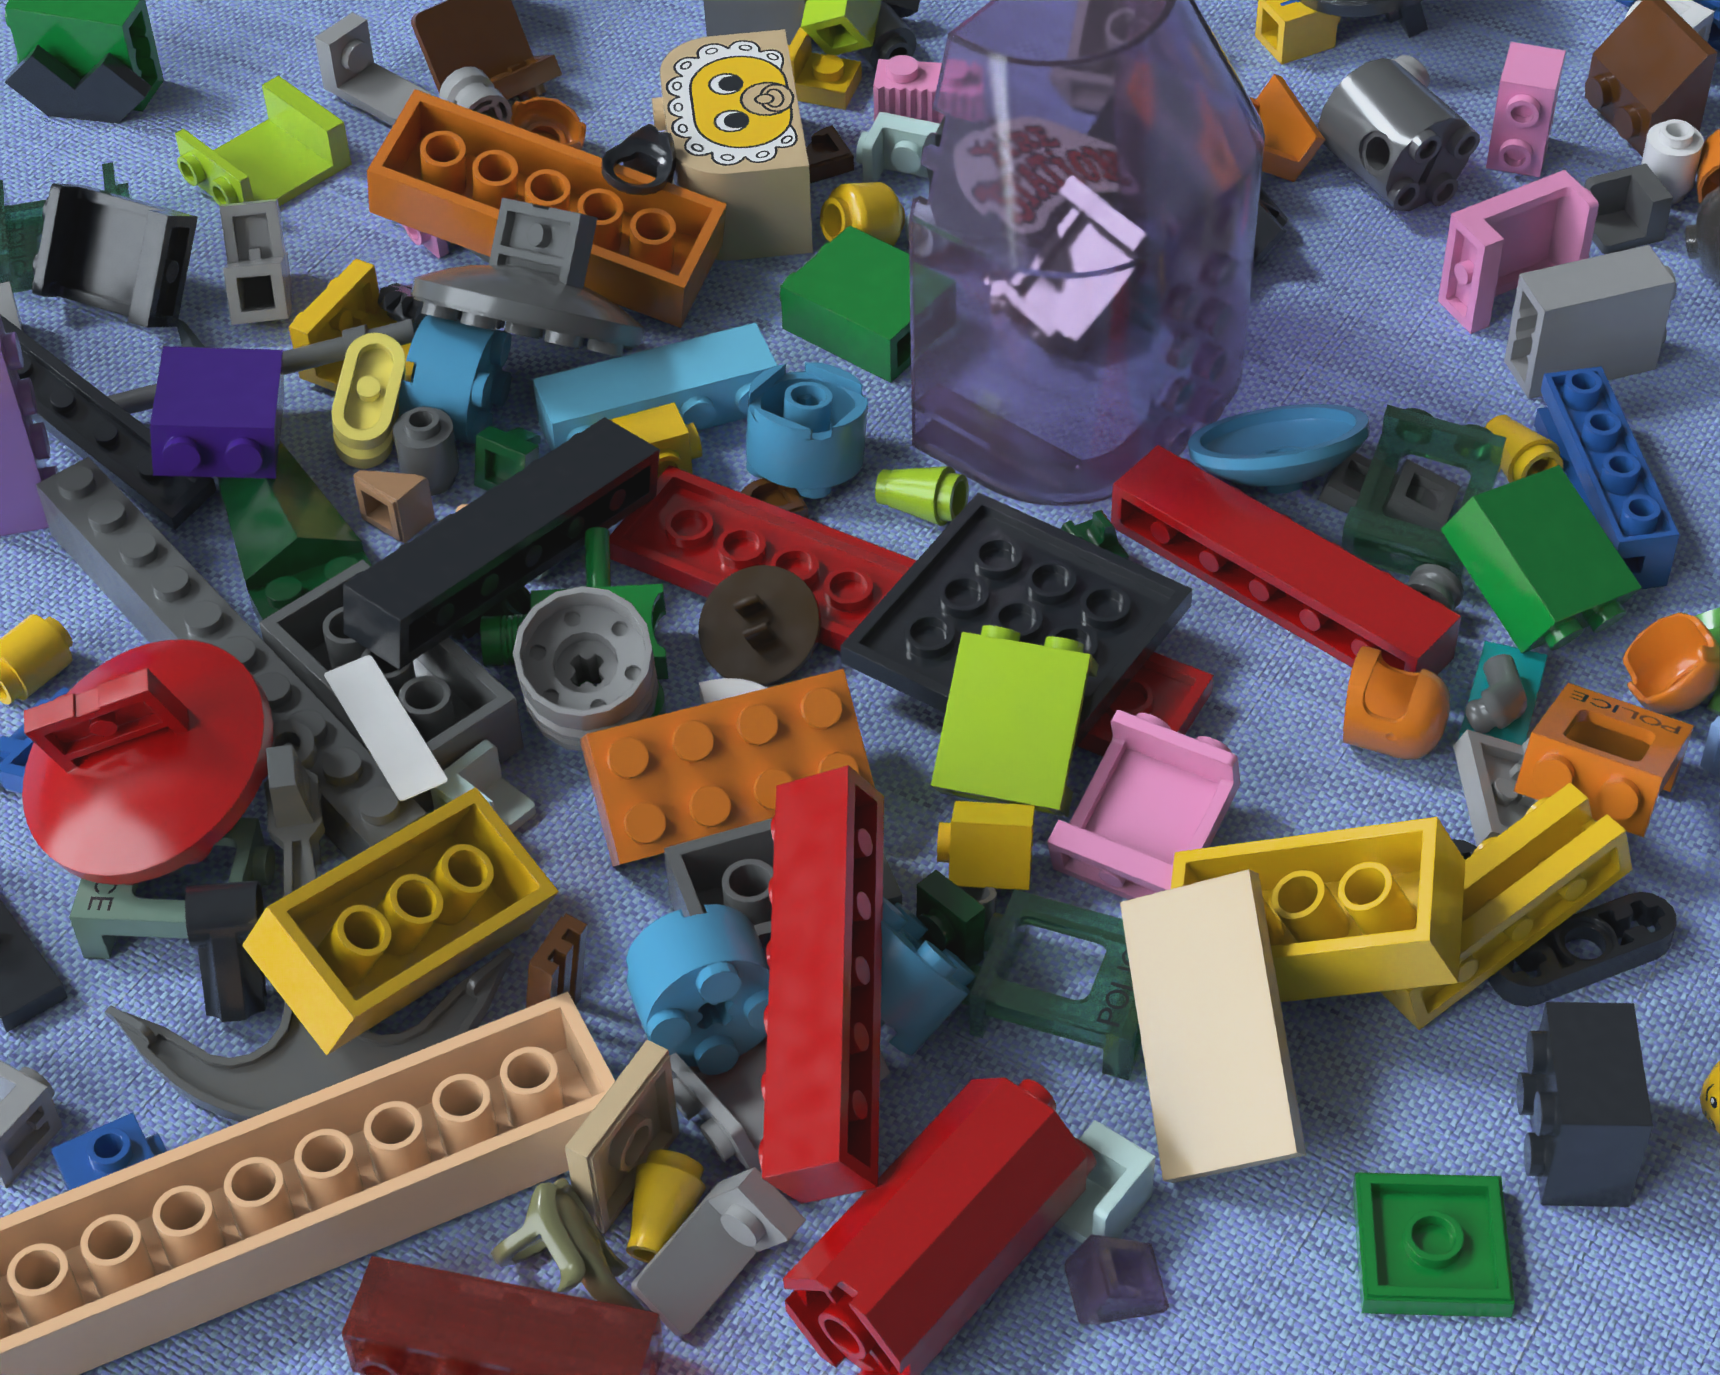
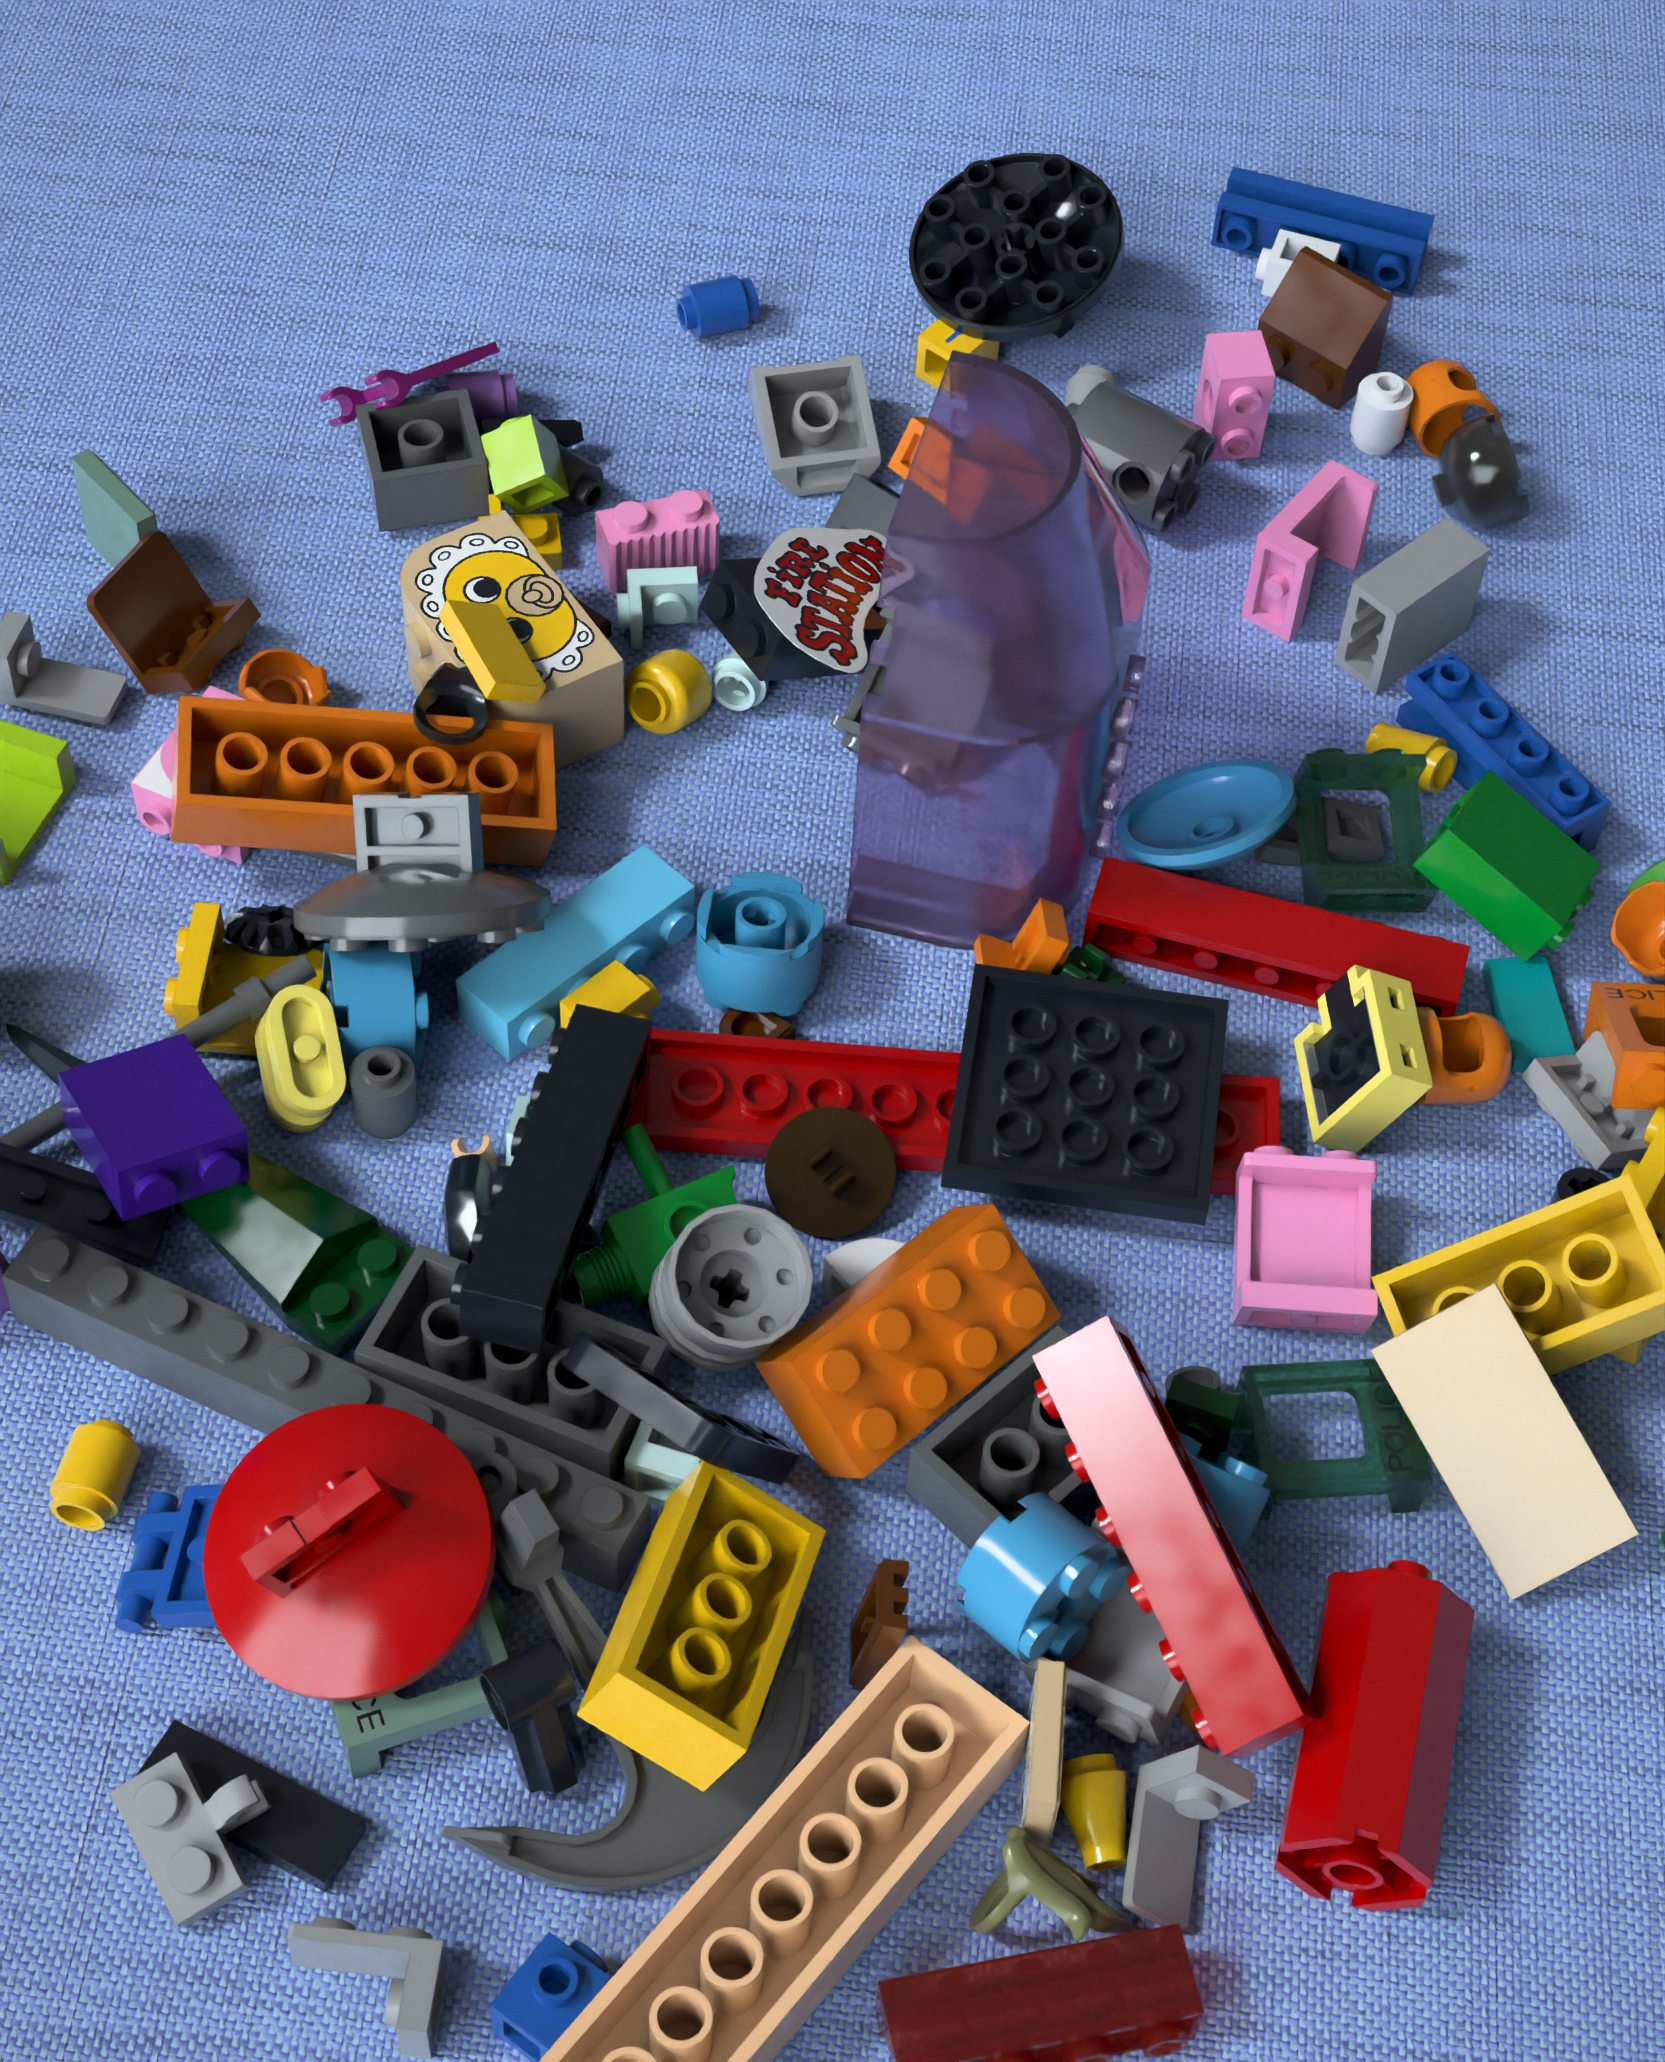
camera: 30 degrees left, 5 degrees up
light grey brick [219,199,292,325] -> none
white sticker [324,655,448,801] -> none
medium nougat slope [353,470,435,543] -> none
light grey wheel [439,67,512,123] -> none
dark green tile [474,426,541,491] -> none
green brick [779,226,959,383] -> none
lime cone [875,466,969,526] -> none
lime panel [931,625,1099,817] -> none
yellow brick [937,801,1035,890] -> none
light aqua panel [1054,1120,1156,1256] -> none
clear purple slope [1065,1234,1169,1325] -> none
dark grey bush [1406,564,1464,612] -> none
dark grey arm [1465,654,1527,734] -> none
dark grey panel [1584,163,1673,254] -> none
none -> yellow tile [438,600,546,703]
none -> black beam [562,1331,801,1485]
none -> orange bracket [974,897,1071,974]
none -> light yellow piece [1293,965,1433,1153]

